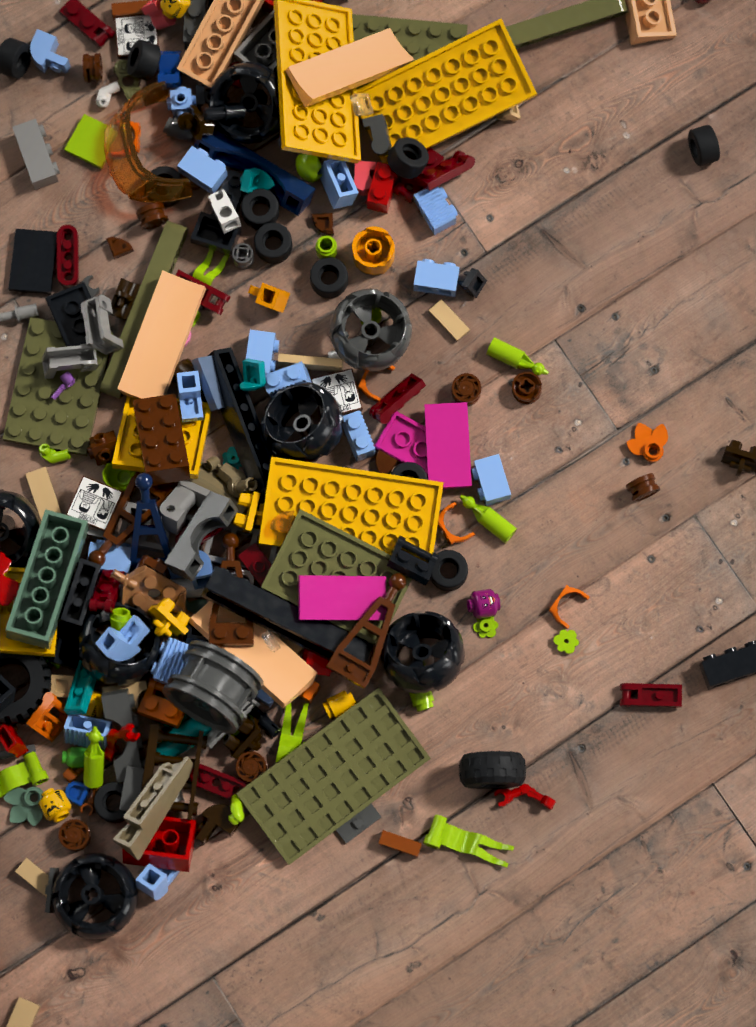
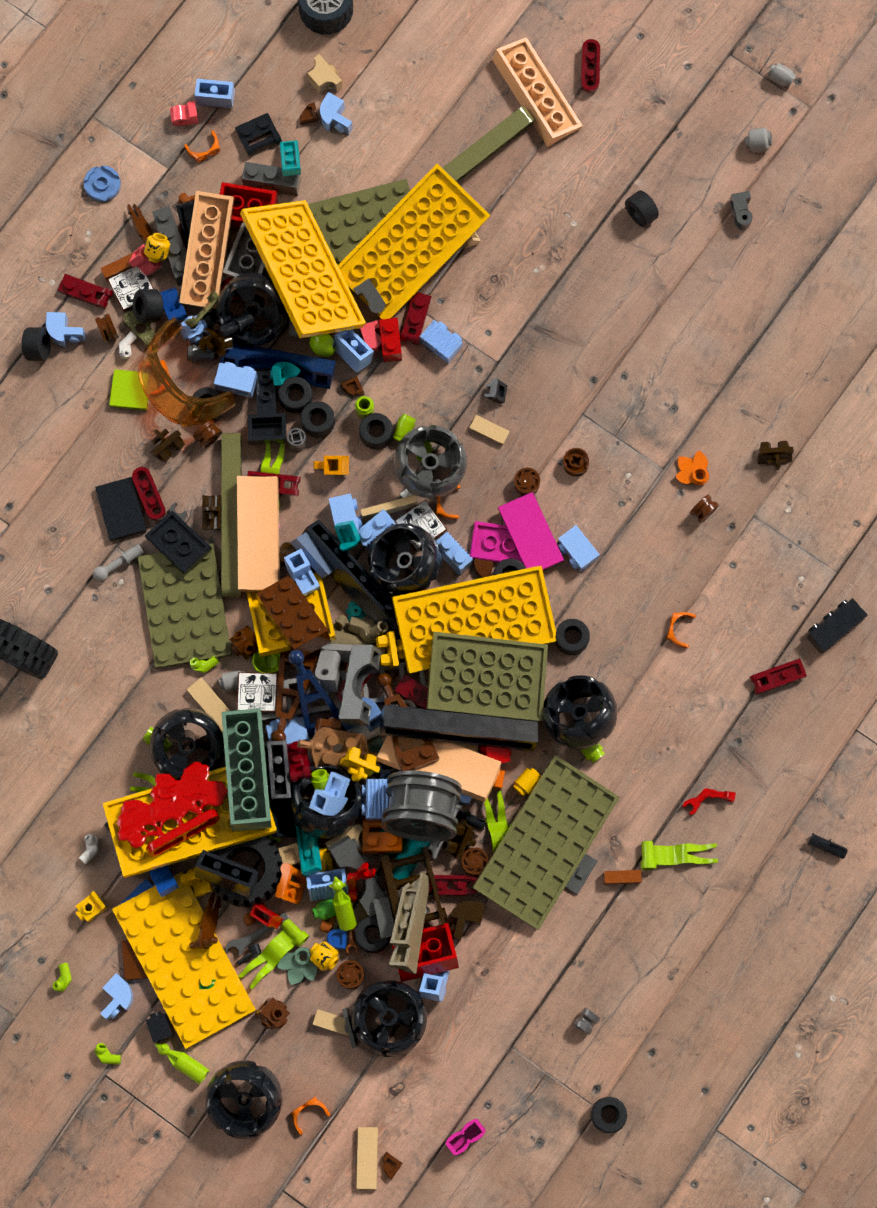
camera: 25 degrees left, 0 degrees up
light grey brick [12,119,60,190] -> none
light grey piece [42,344,98,379] -> none
medium lavender hand [51,372,75,400] -> none
light grey piece [81,294,124,355] -> none
reddish brown tile [106,237,134,259] -> none
white leg [208,189,241,234] -> none
lime arm [228,794,244,825] -> none
clear tile [262,630,281,652] -> none
clear yellow tile [269,511,295,532] -> none
light nougat arch [285,28,414,107] -> none
dark pink tile [298,575,386,621] -> none
reddish brown plate [326,573,406,689] -> none
clear tile [350,93,374,116] -> none
light orange brick [352,226,395,275] -> none
dark red plate [369,373,426,424] -> none
black tyre [387,137,429,179] -> none
black plate [387,535,439,586] -> none
light blue brick [414,259,460,297] -> none
dark red plate [416,150,475,191] -> none
orange cap [438,502,475,545] -> none
black tyre [459,751,526,789] -> none
lime wheel [460,495,517,544] -> none
magenta head [467,589,500,619] -> none
lime plant [473,616,498,638] -> none
lime wheel [486,337,549,375] -> none
lime plant [553,629,579,654] -> none
none -> dark brown hips [150,428,185,462]
none -> olive piece [184,291,219,328]
none -> light grey brick [219,670,245,693]
none -> lime cone [393,413,416,442]
none -> flat silver wheel [573,1007,600,1035]
none -> black axle [808,833,848,859]

